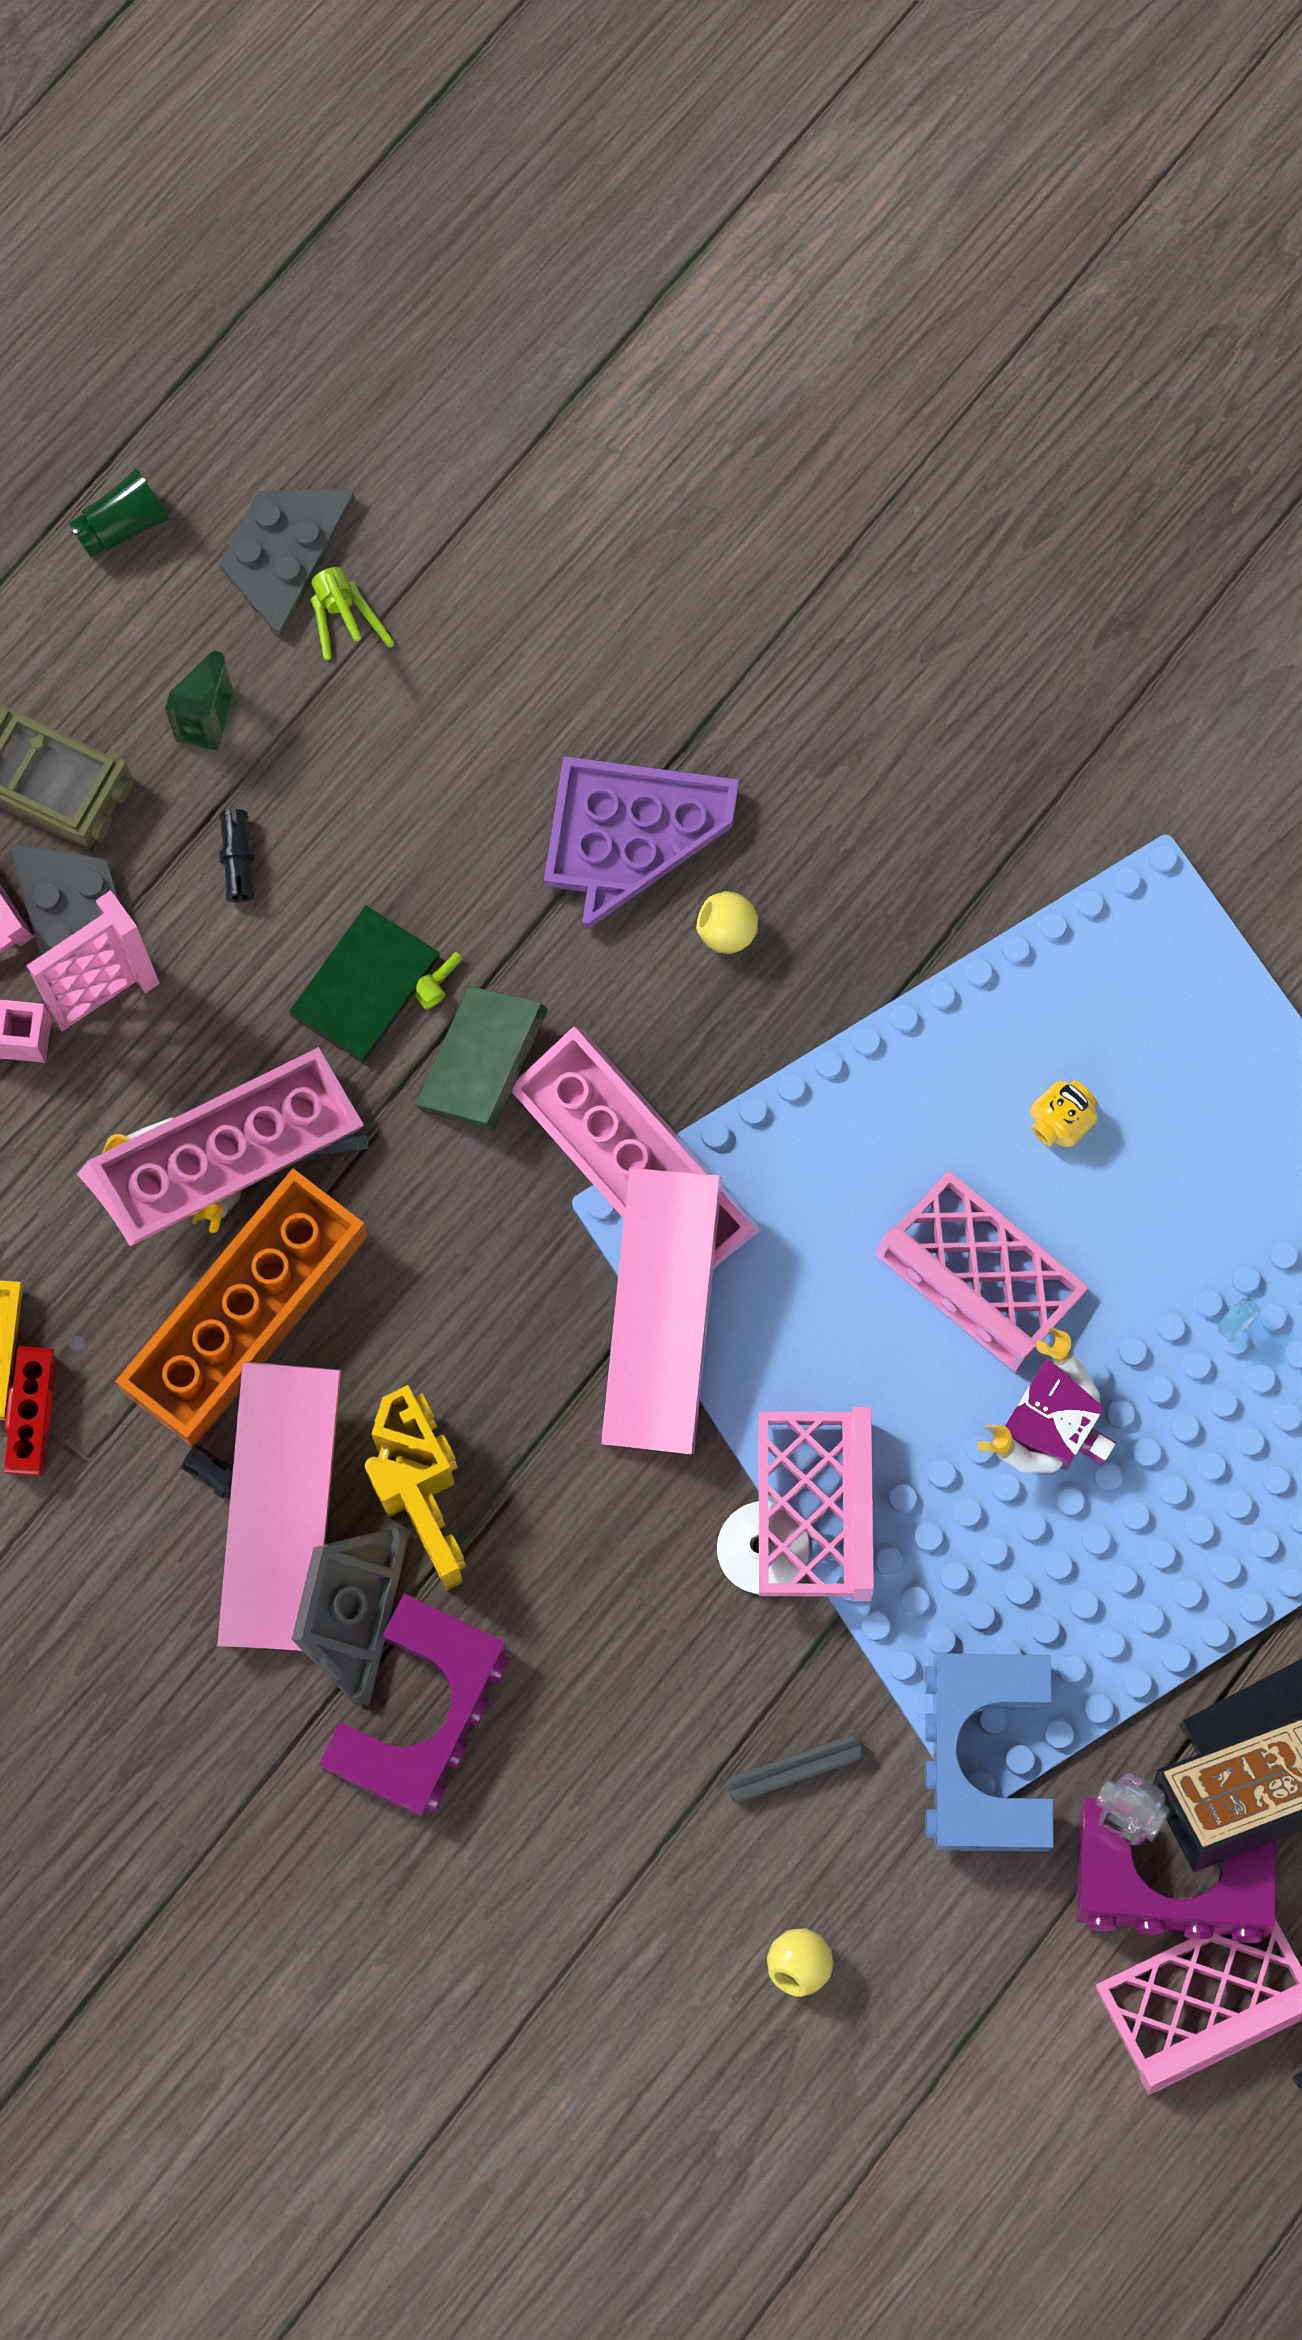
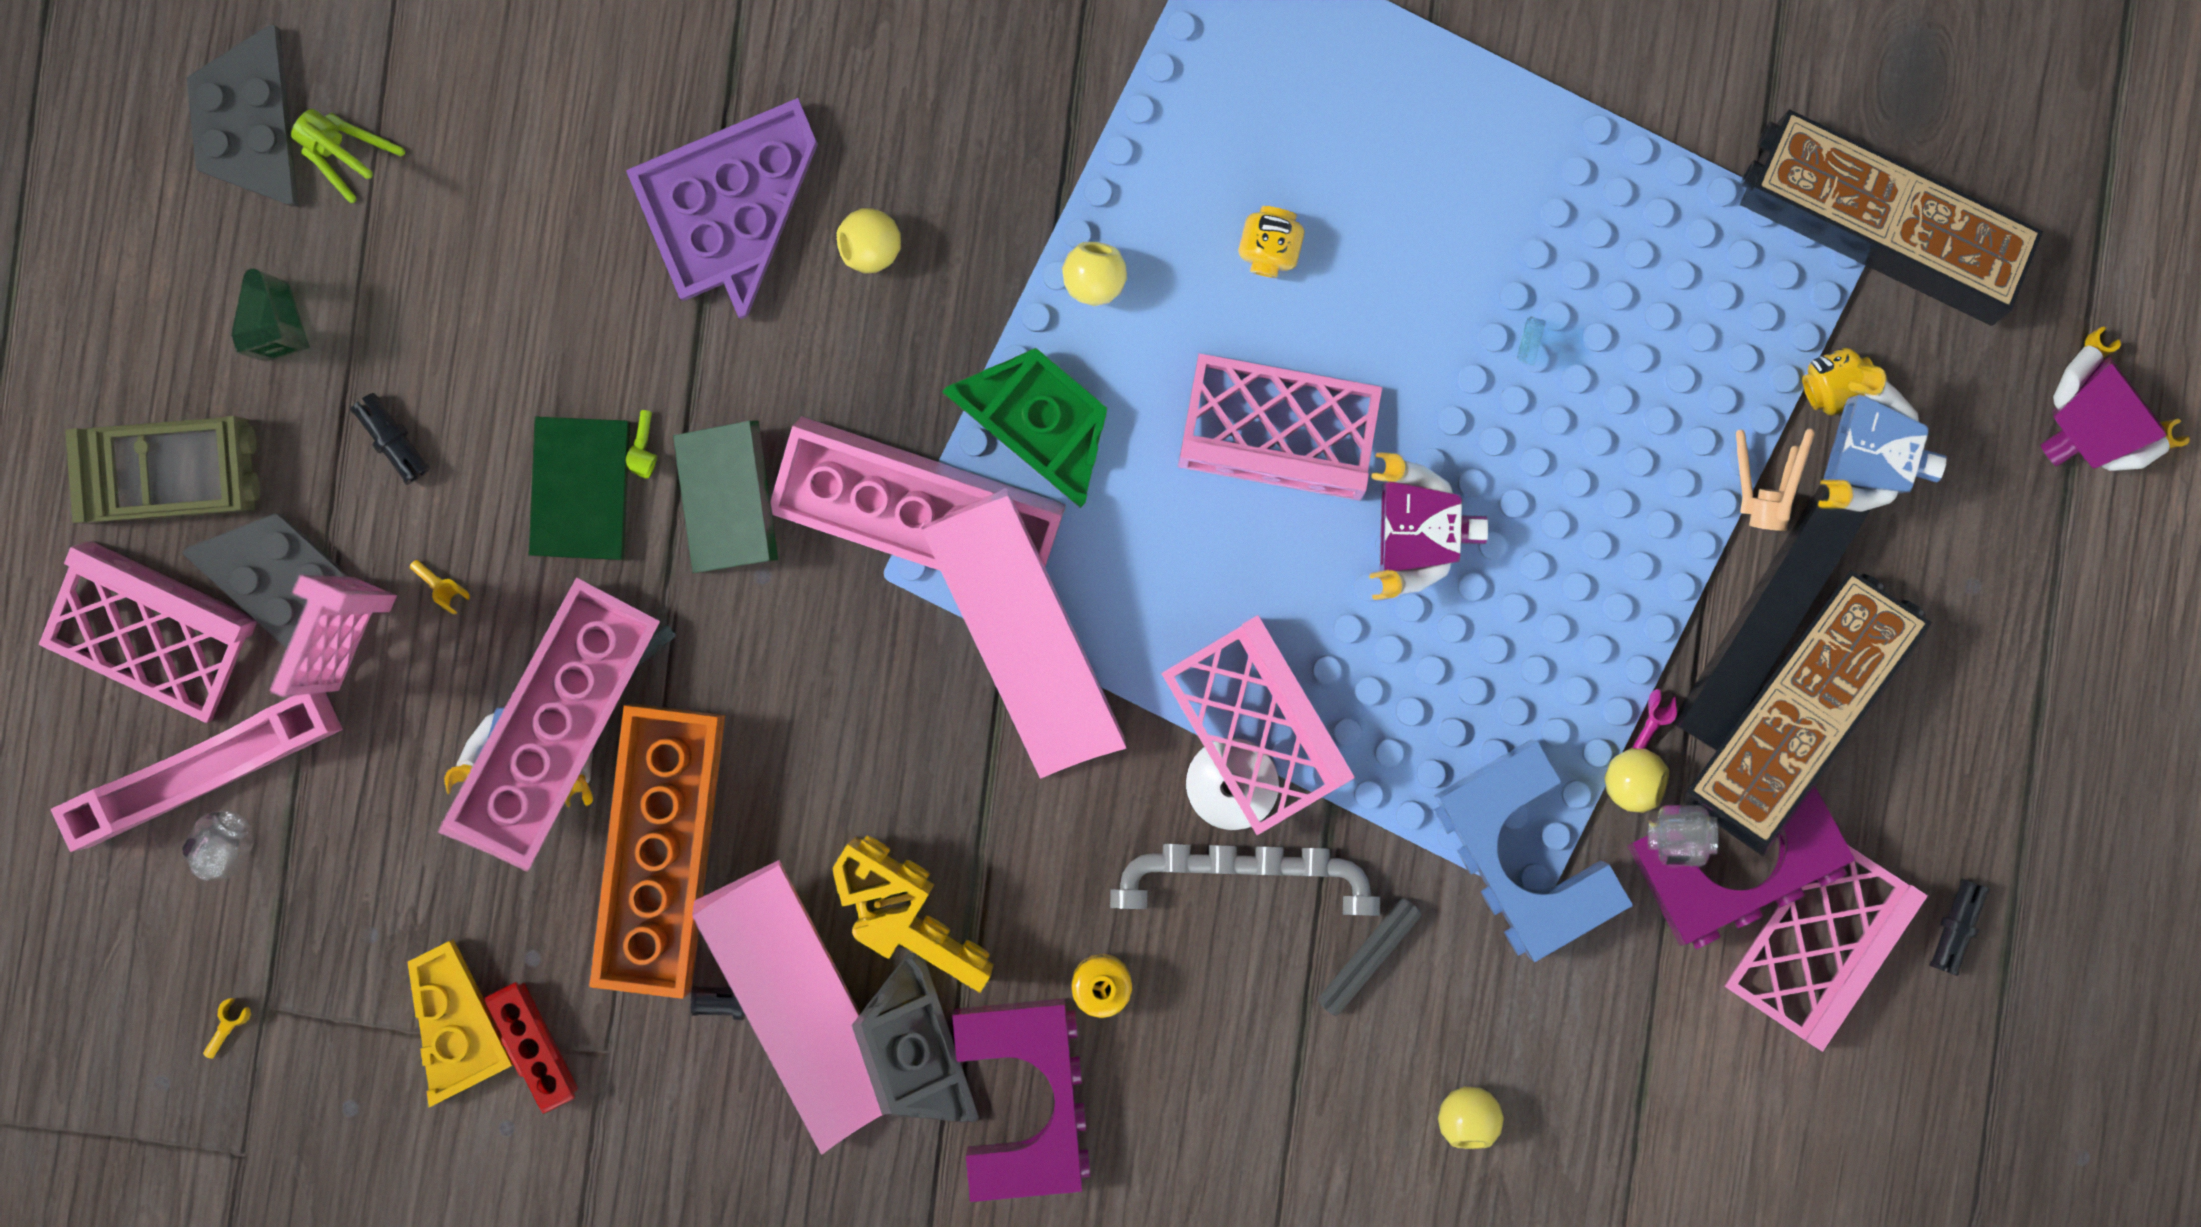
camera: 30 degrees left, 15 degrees up
dark green plant [69,468,170,558] -> none
none -> yellow hand [410,560,470,614]
none -> green wing [942,348,1108,508]
none -> light yellow piece [1062,242,1127,306]
none -> yellow head [1071,953,1132,1018]
none -> light grey bar [1110,844,1380,916]
none -> light yellow piece [1604,748,1669,813]
none -> dark pink hand [1632,689,1677,749]

